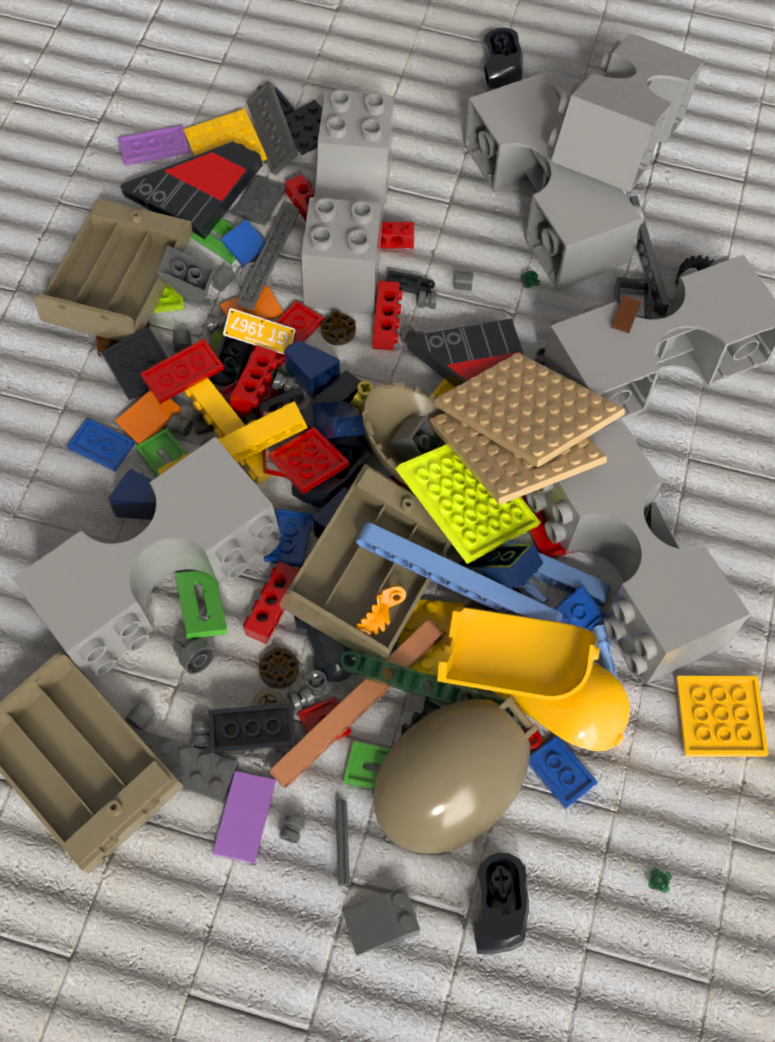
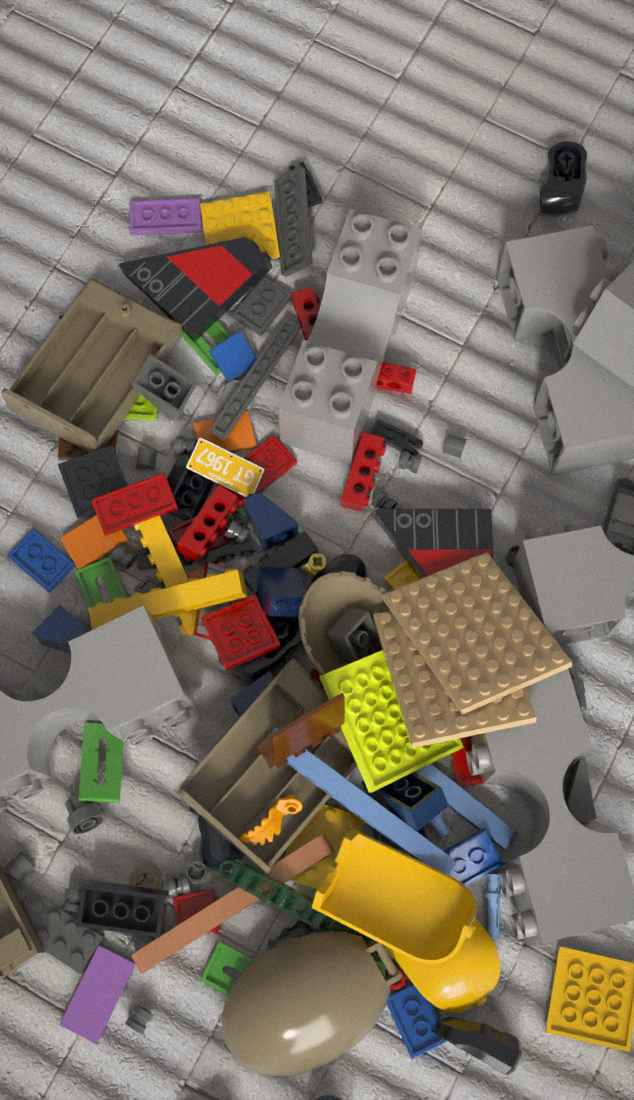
camera: 15 degrees right, 10 degrees up
dark grey brick [213,266,234,292] -> none
red brick [243,562,300,645] -> none
dark brown tile [258,647,299,689] -> none
blue tile [264,508,313,568] -> none
black plate [284,100,323,156] -> none
dark brown tile [321,311,356,345] -> none
dark grey axle [336,800,350,886] -> none
clear green plate [520,271,540,288] -> none
reddish brown tile [611,296,641,333] -> none
none -> reddish brown slope [257,693,345,769]
none -> black piece [431,1016,522,1076]

